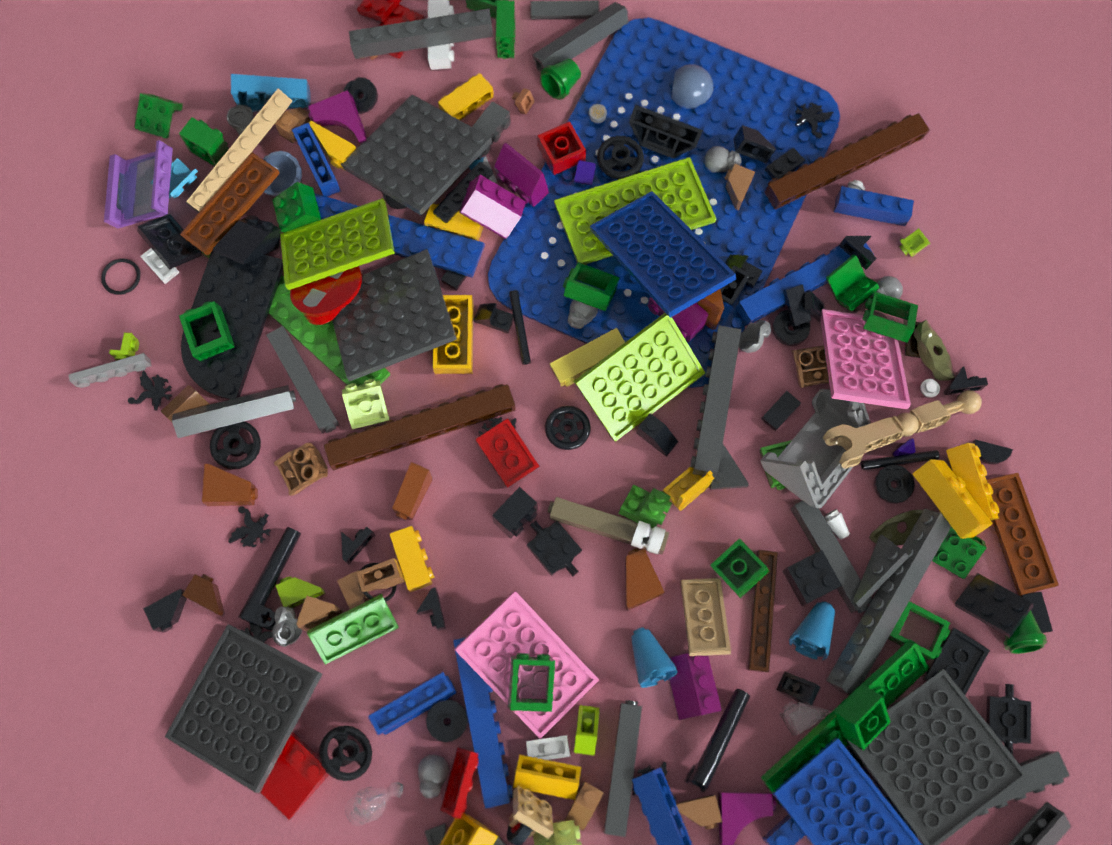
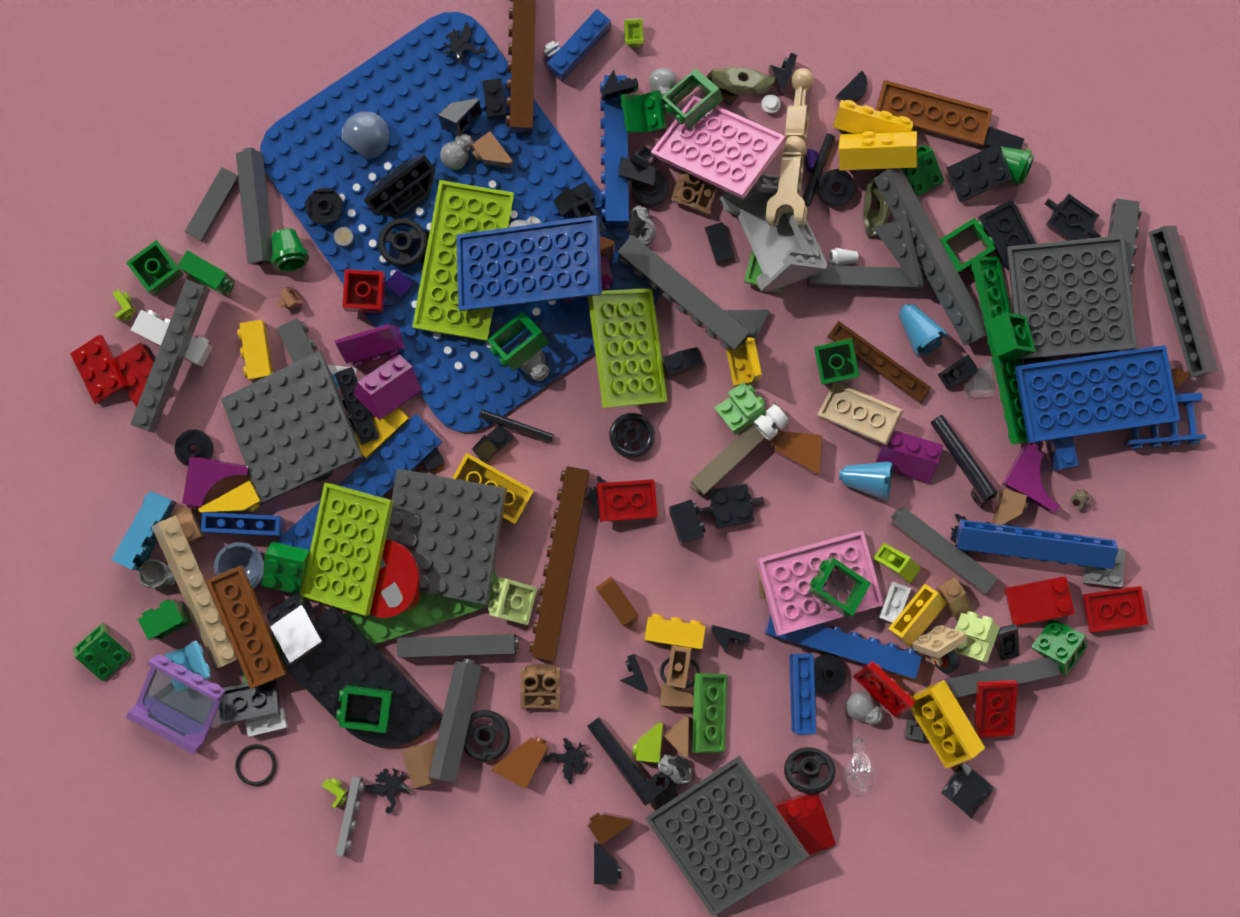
camera: 60 degrees left, 10 degrees up
light yellow brick [550,328,625,387] -> none
black brick [783,550,842,606] -> none
none -> black plate [305,187,344,226]

